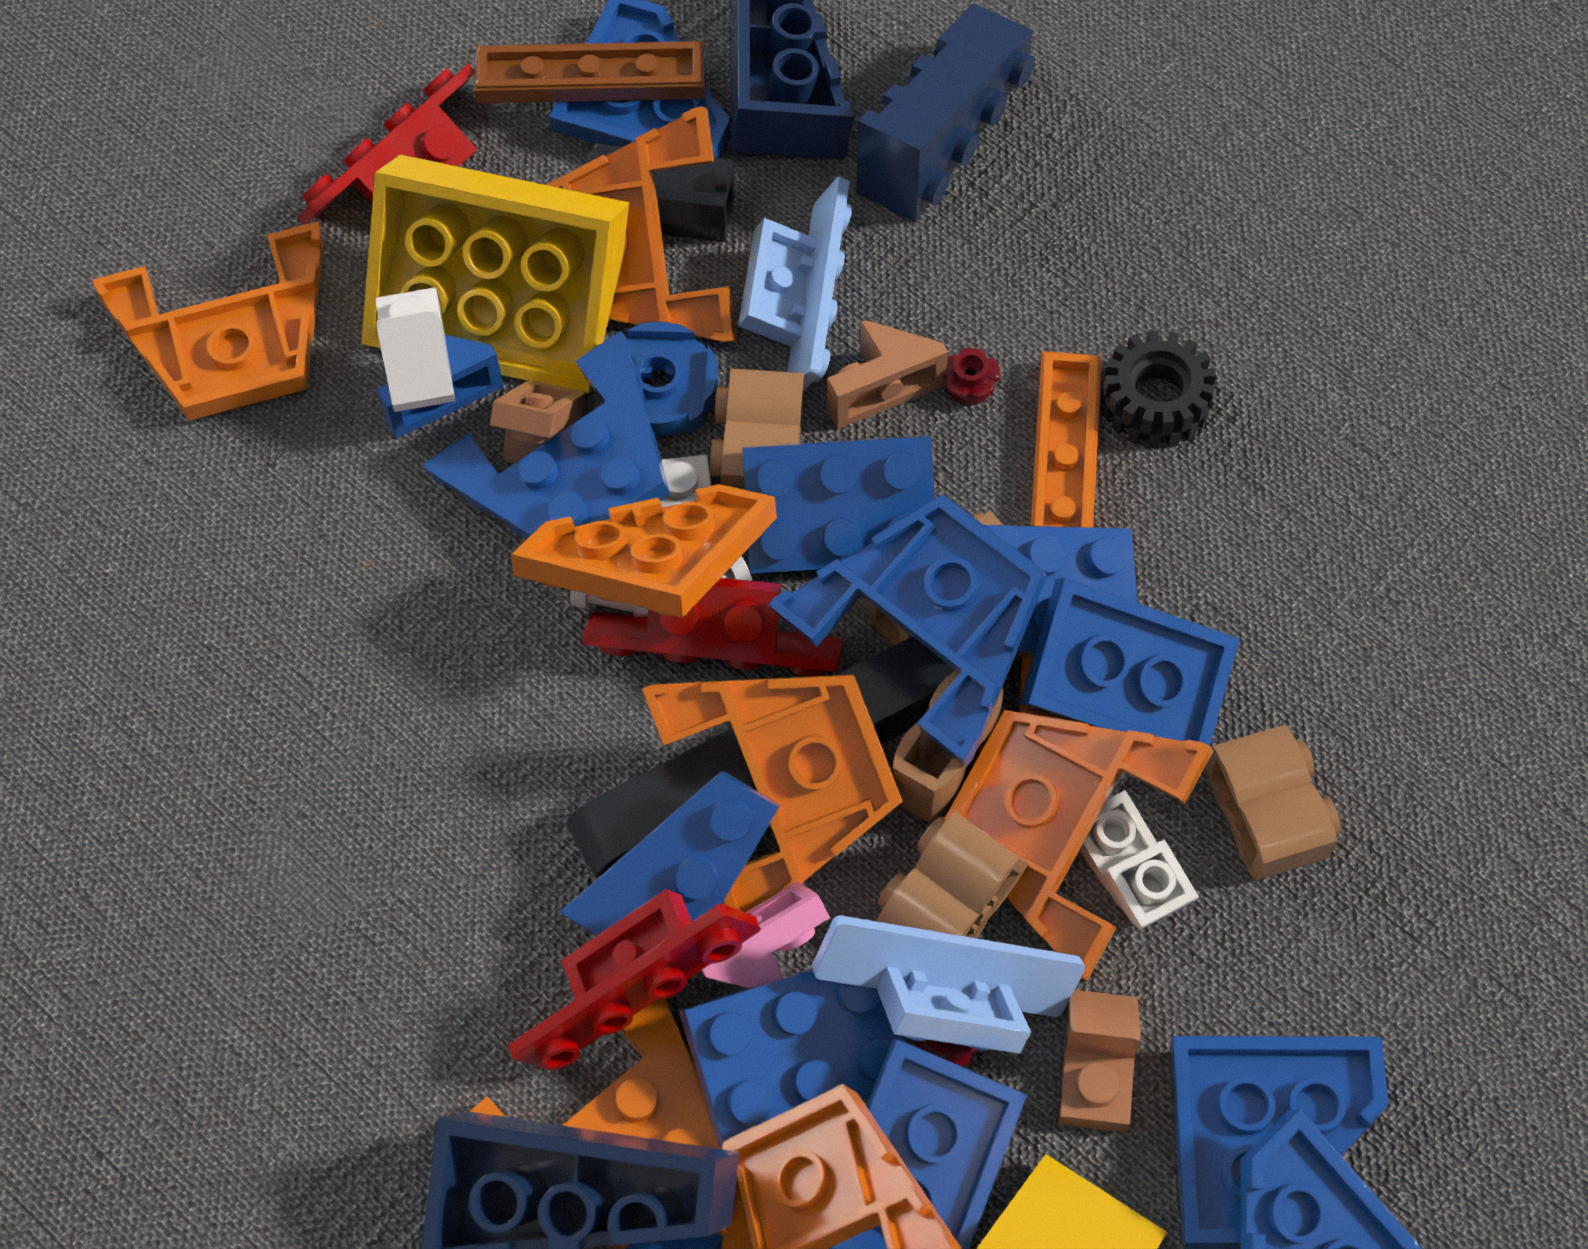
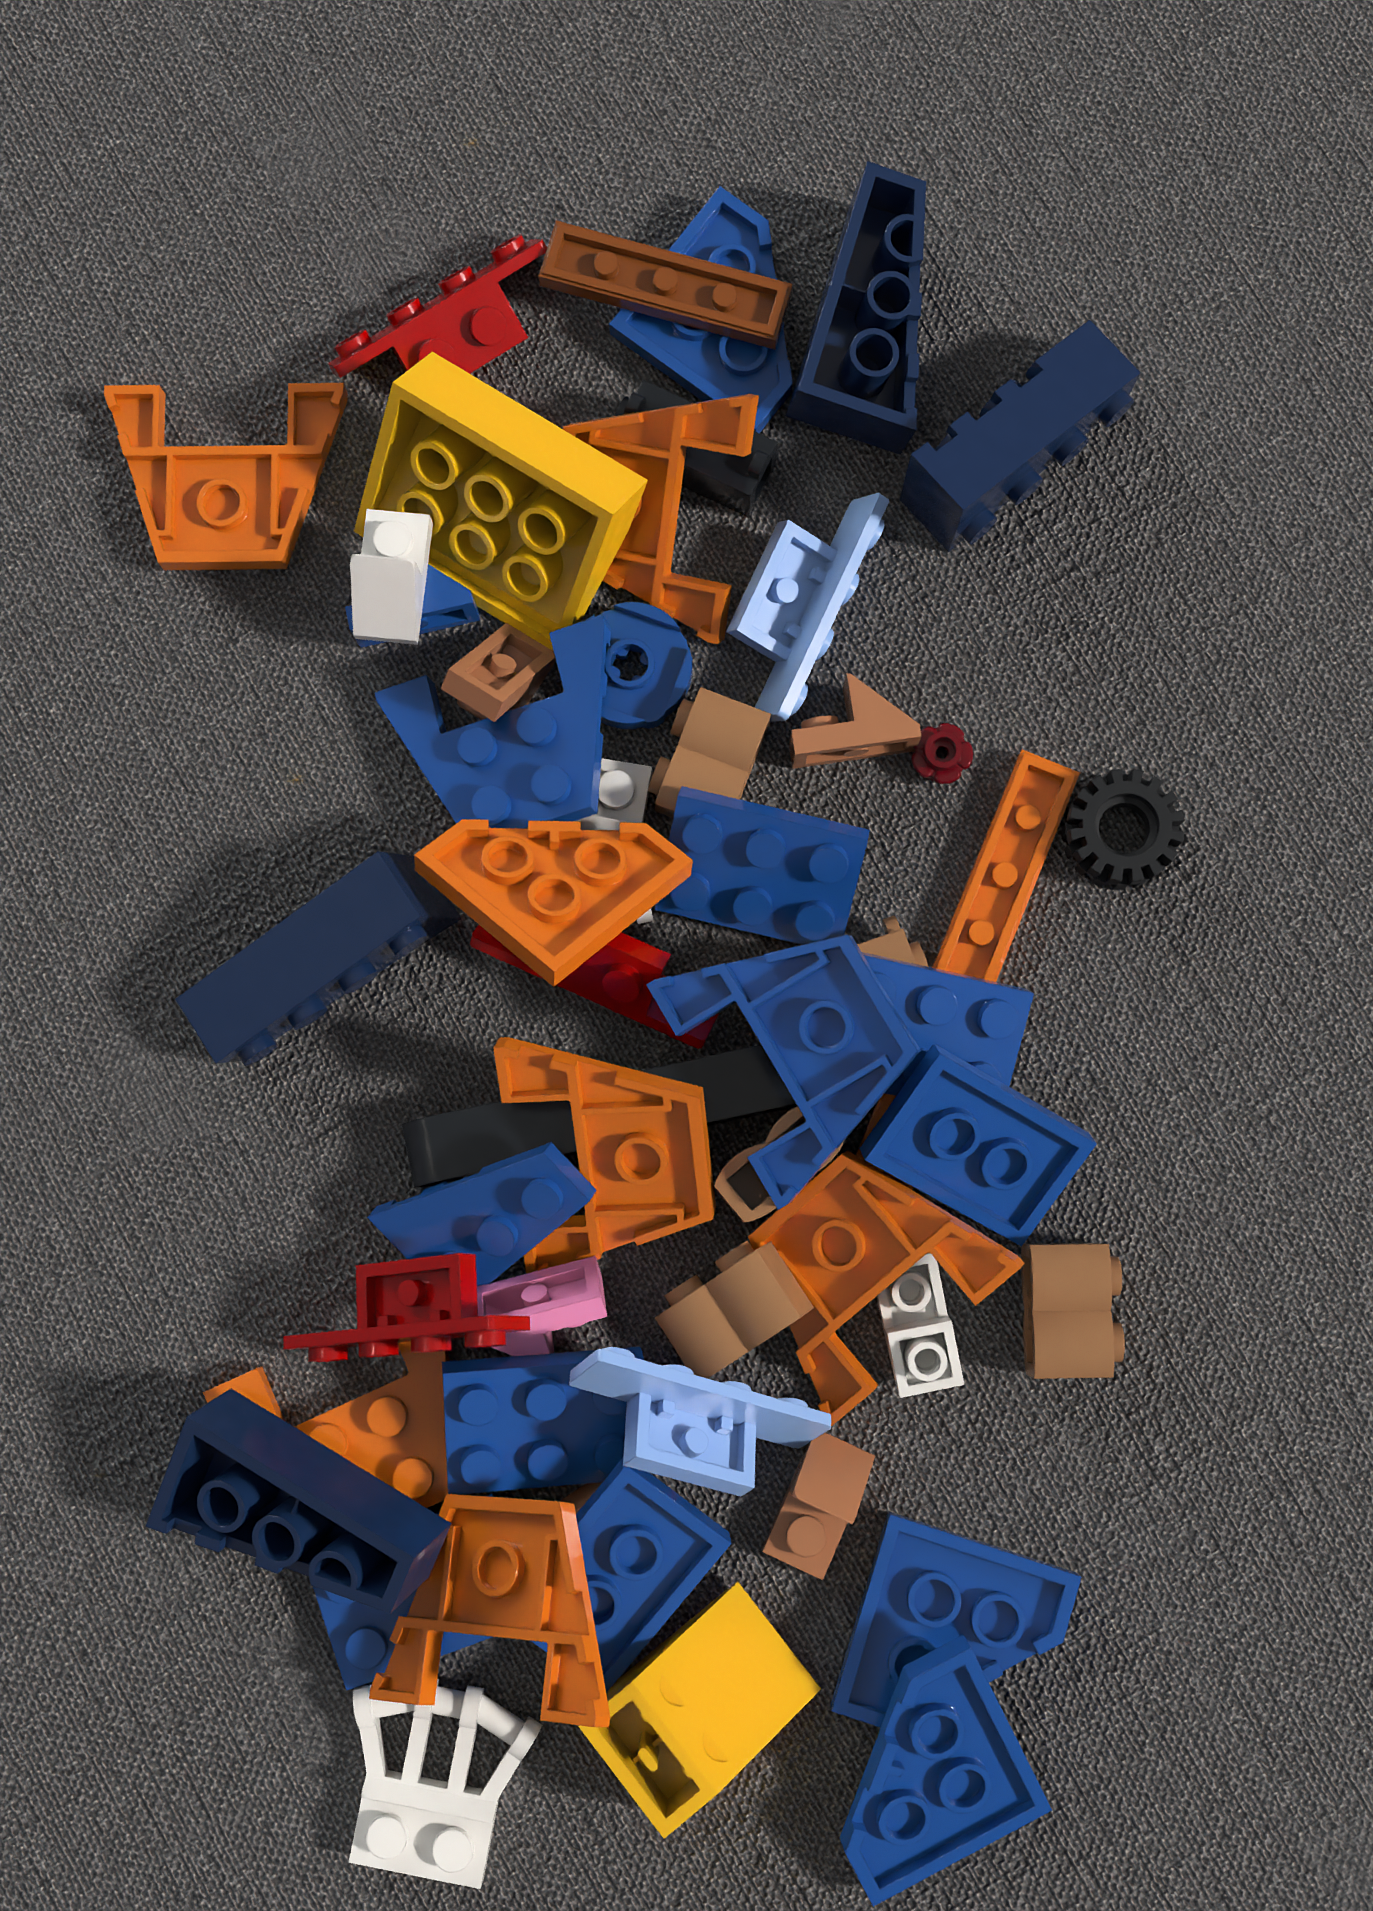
camera: 20 degrees right, 20 degrees up
none -> dark blue wedge [175,851,462,1066]

